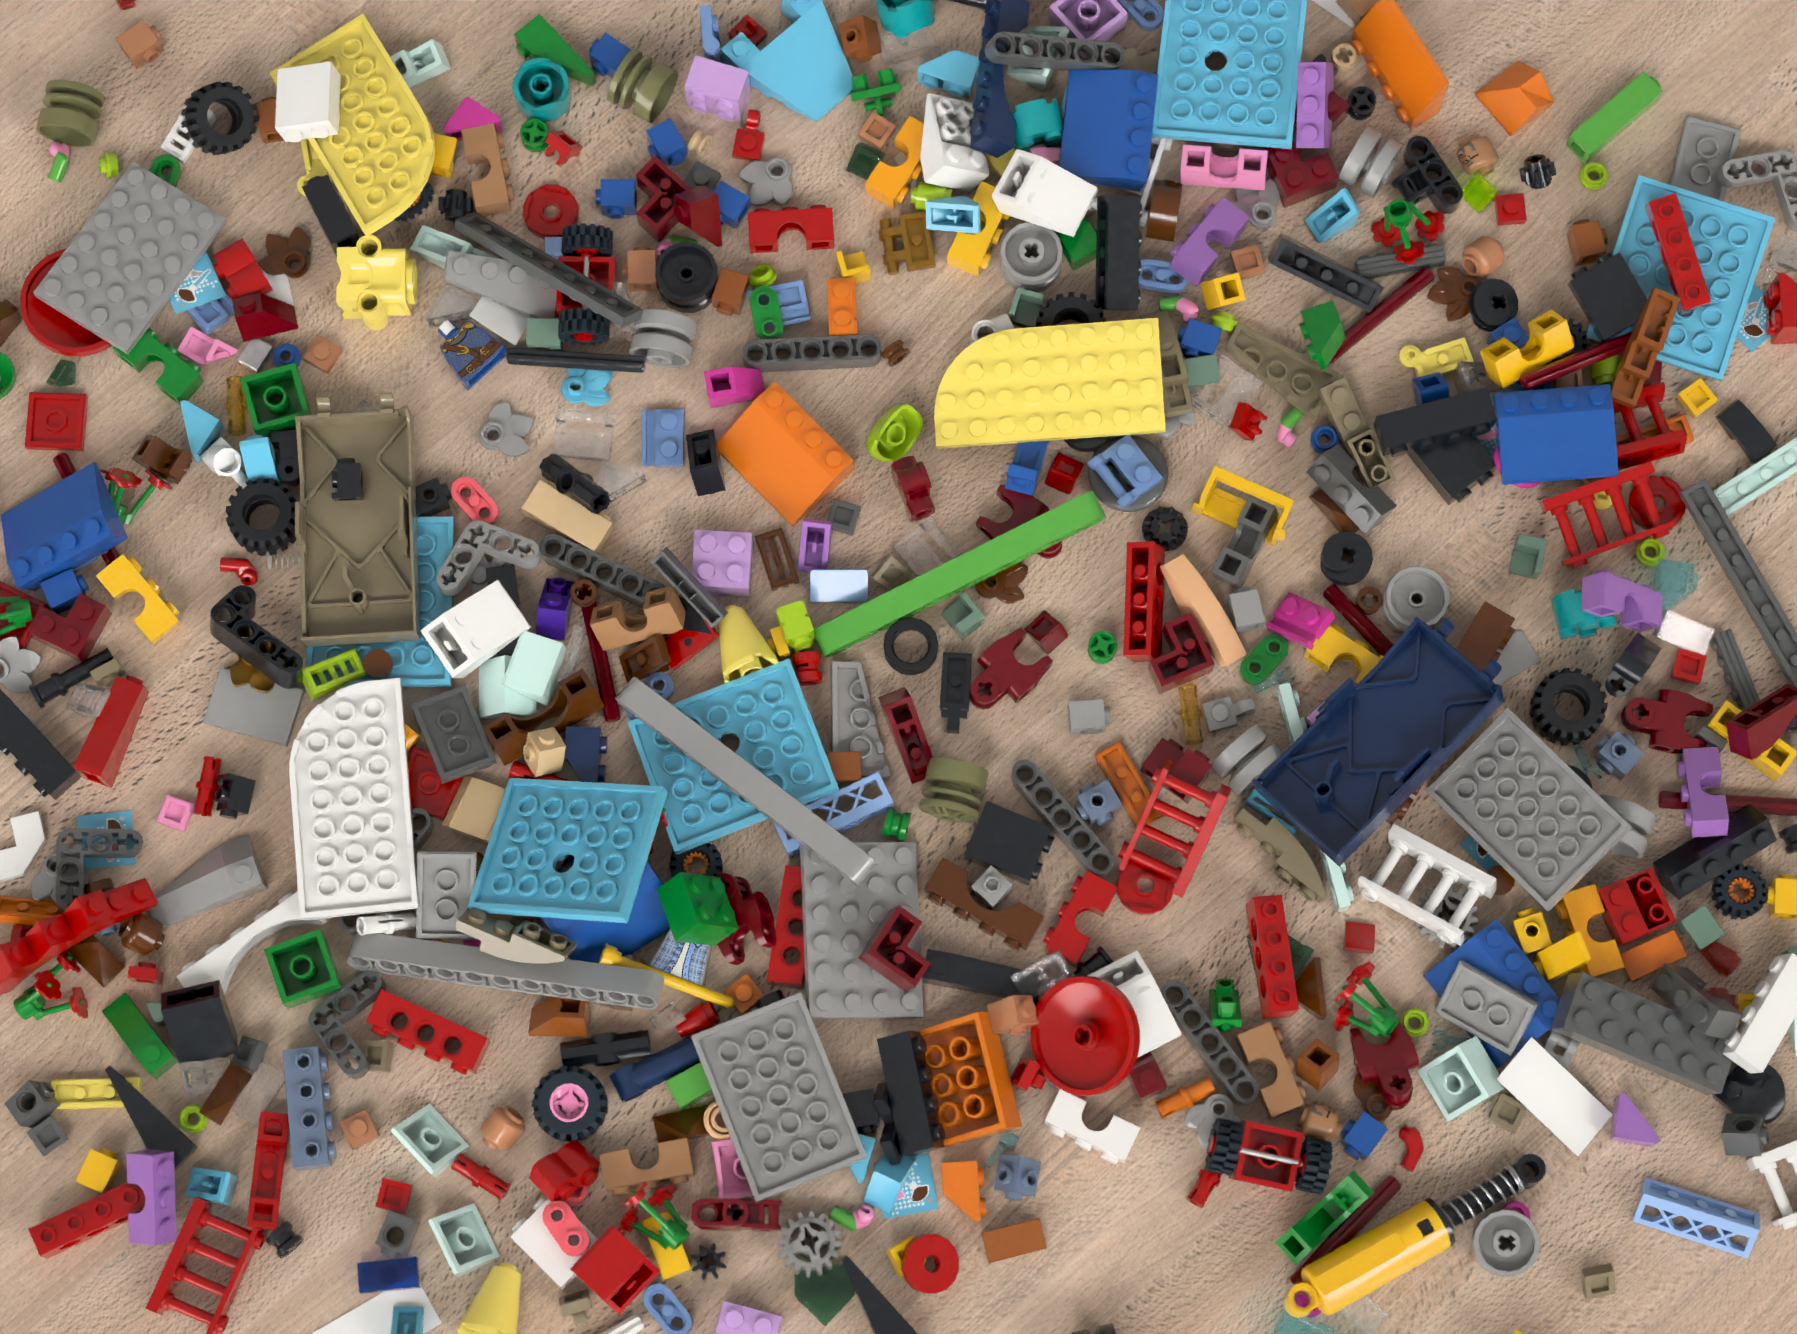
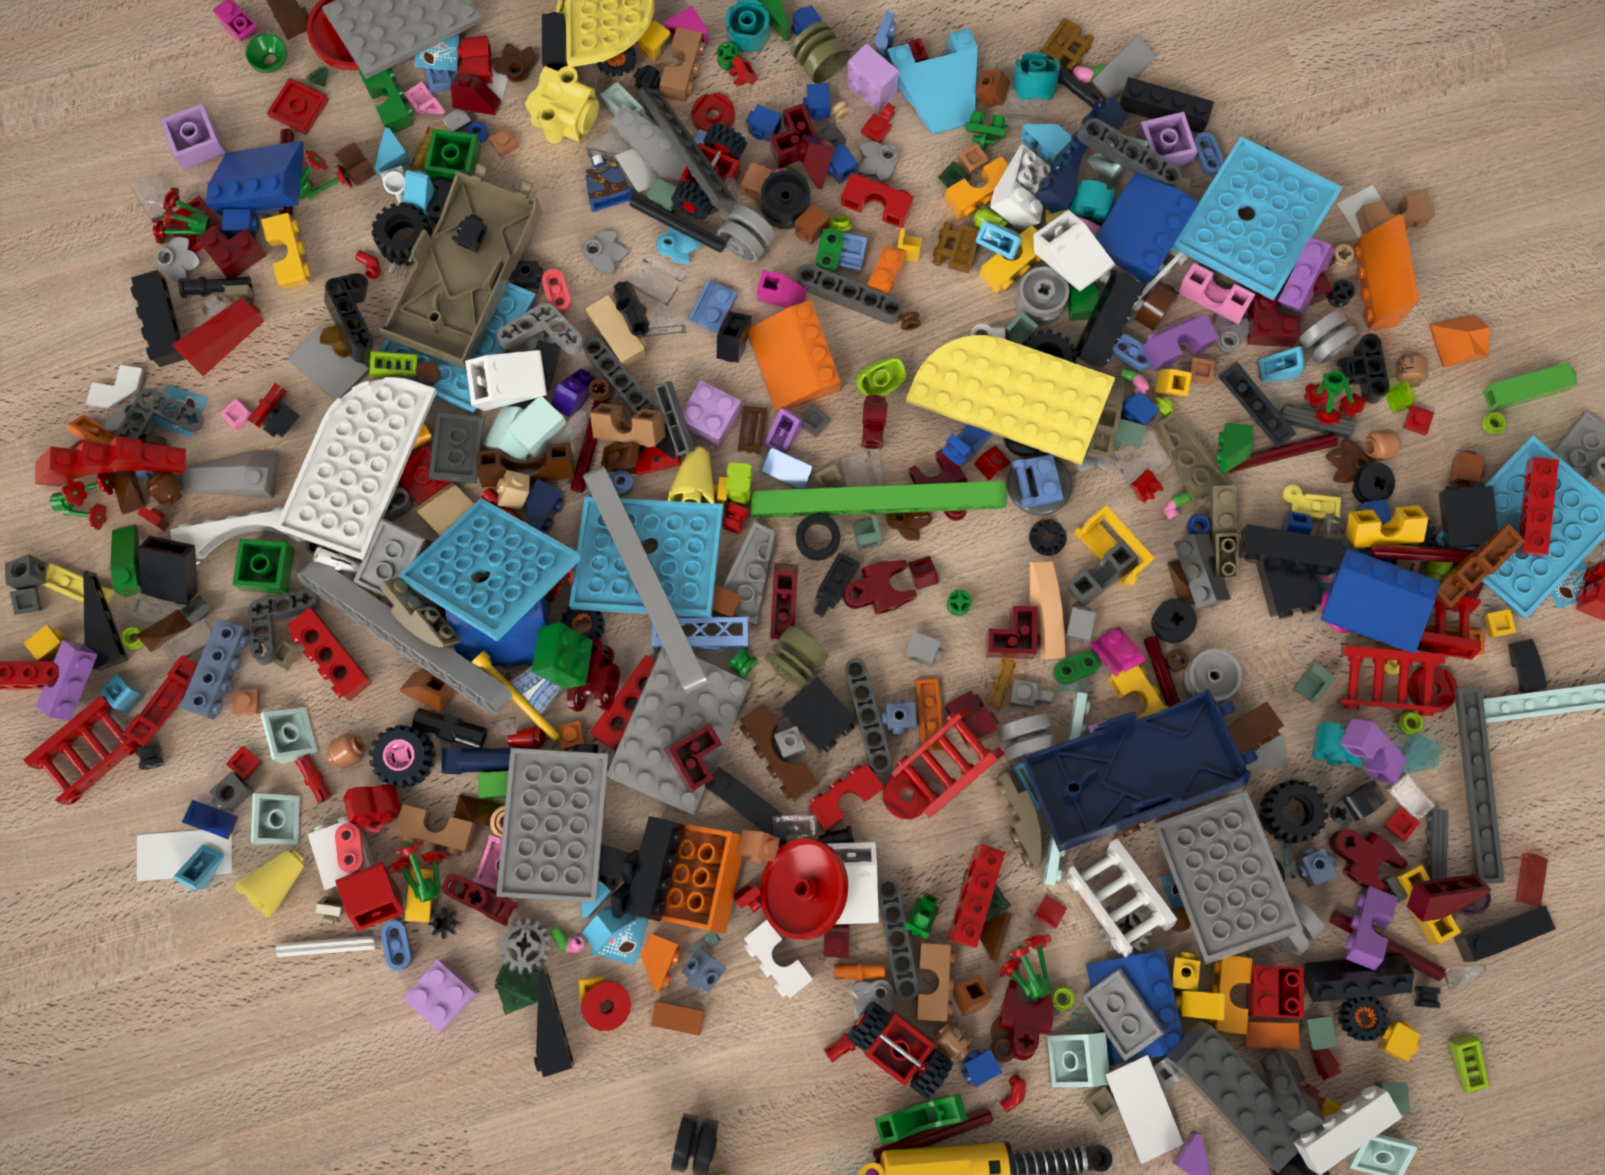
camera: 25 degrees right, 0 degrees up
red brick [1123,541,1165,662] -> none
black gear [1519,154,1556,189] -> none

